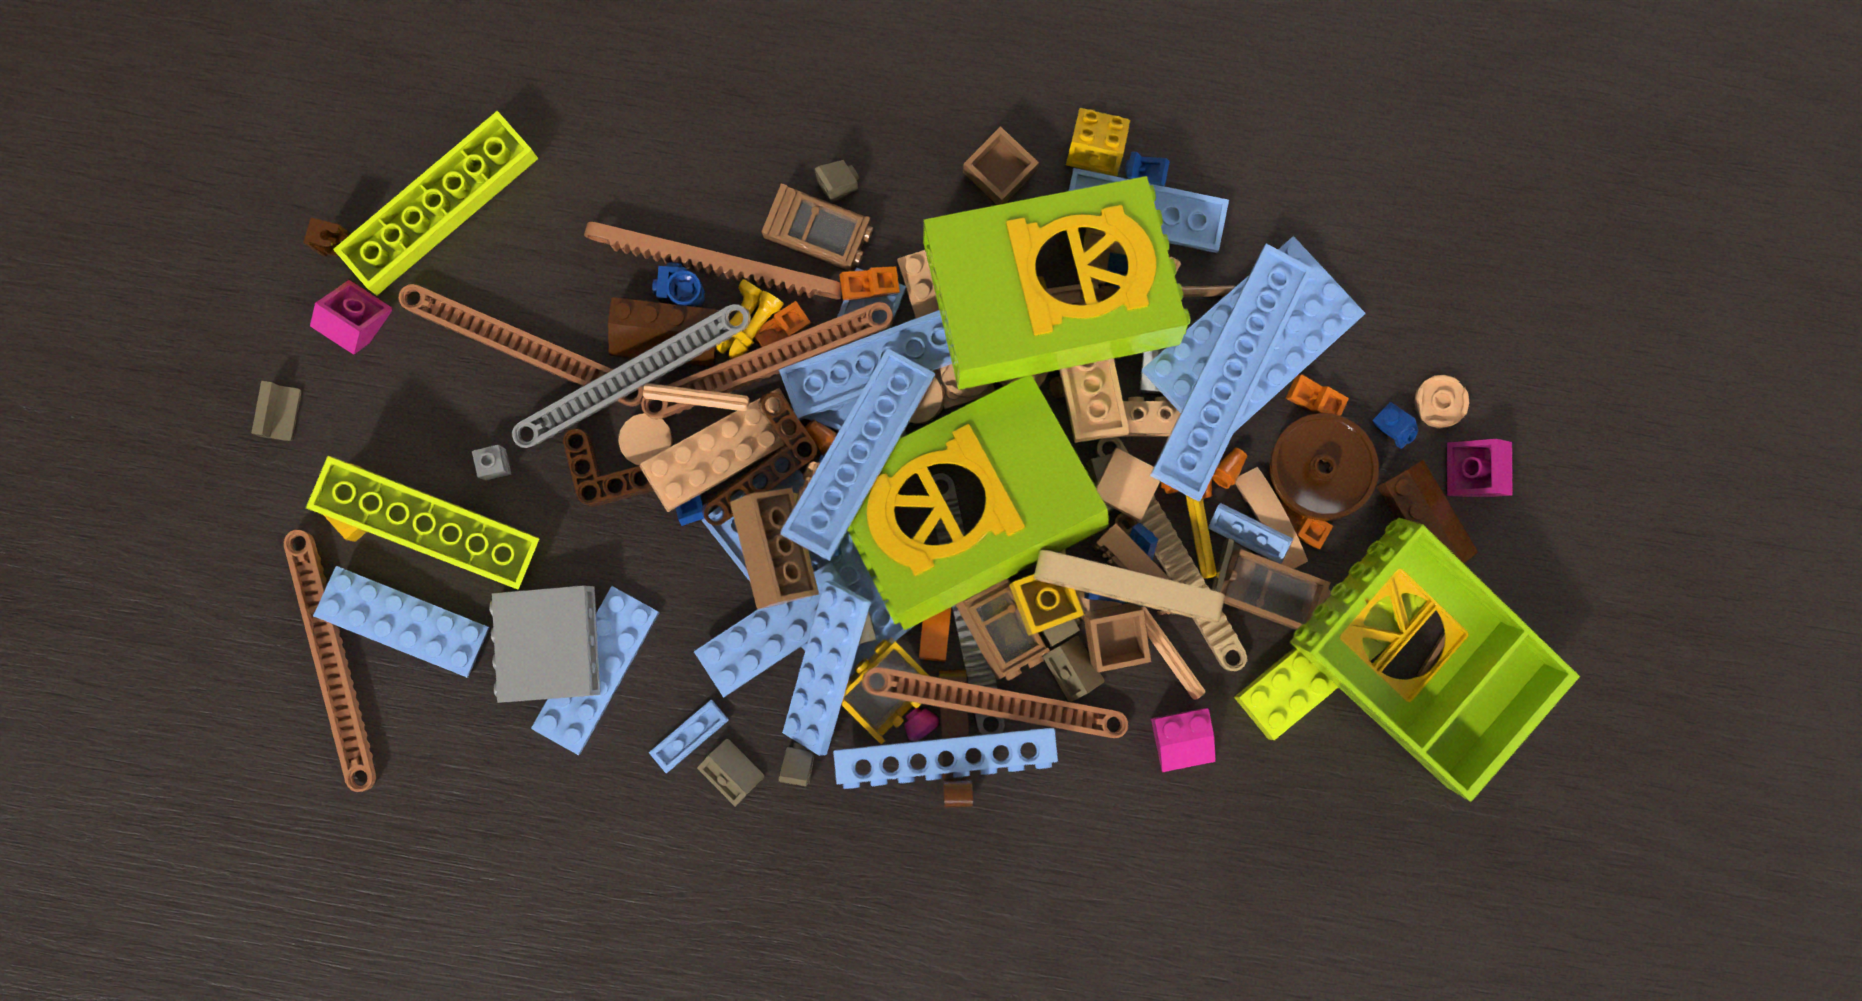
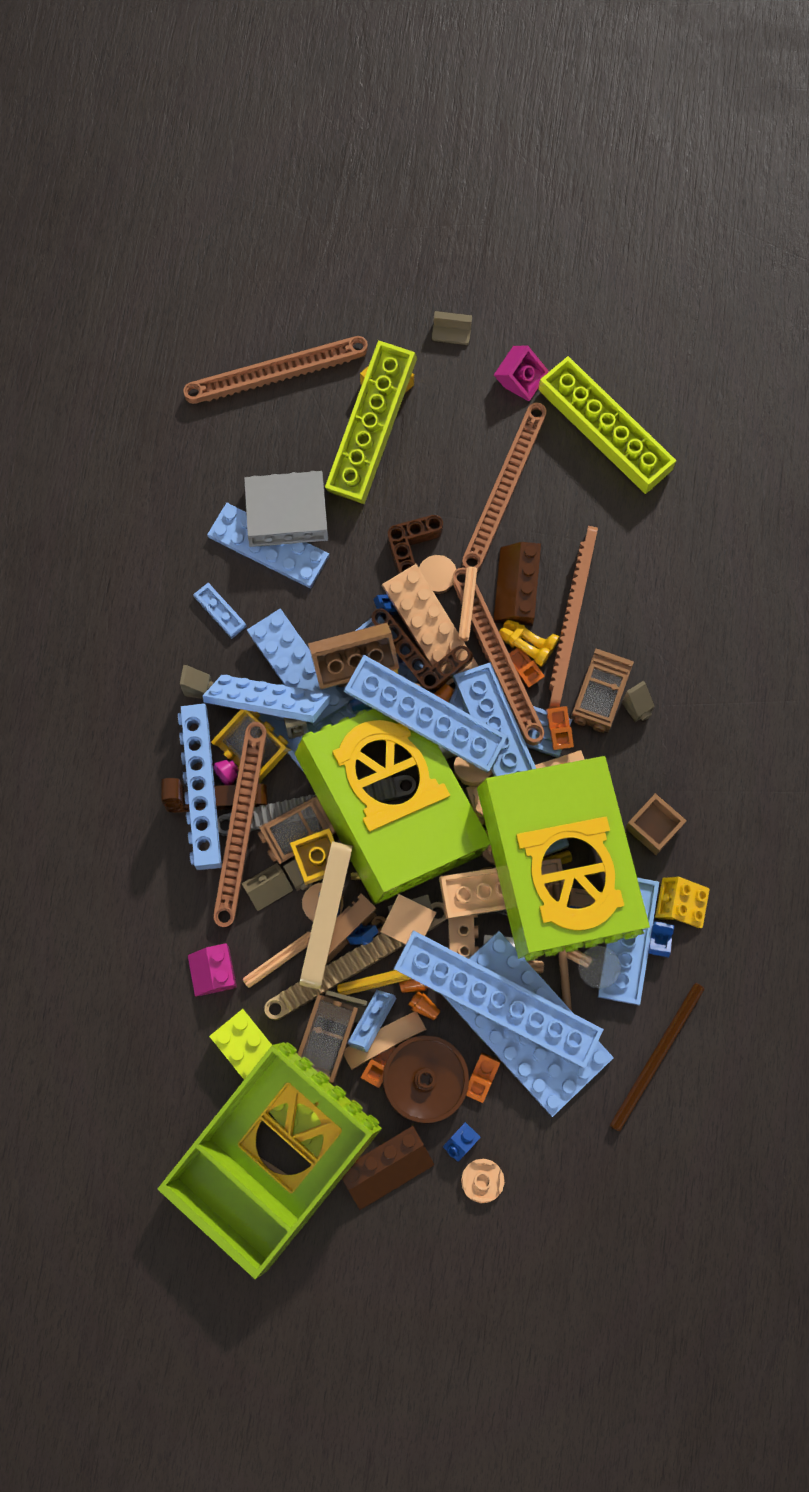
camera: 90 degrees right, 10 degrees down
reddish brown hinge [303,217,351,257] -> none
light blue plate [313,566,490,678] -> none
light grey brick [472,445,511,481] -> none
light grey gear [512,304,751,448] -> none
blue bracket [653,262,687,303] -> none
blue wheel [666,270,705,307] -> none
dark tan panel [697,739,764,806] -> none
orange slope [919,607,951,662] -> none
medium nougat piece [1083,603,1151,672] -> none
dark pink slope [1447,439,1512,497] -> none
none -> clear tile [578,946,621,989]
none -> reddish brown axle [610,983,704,1131]

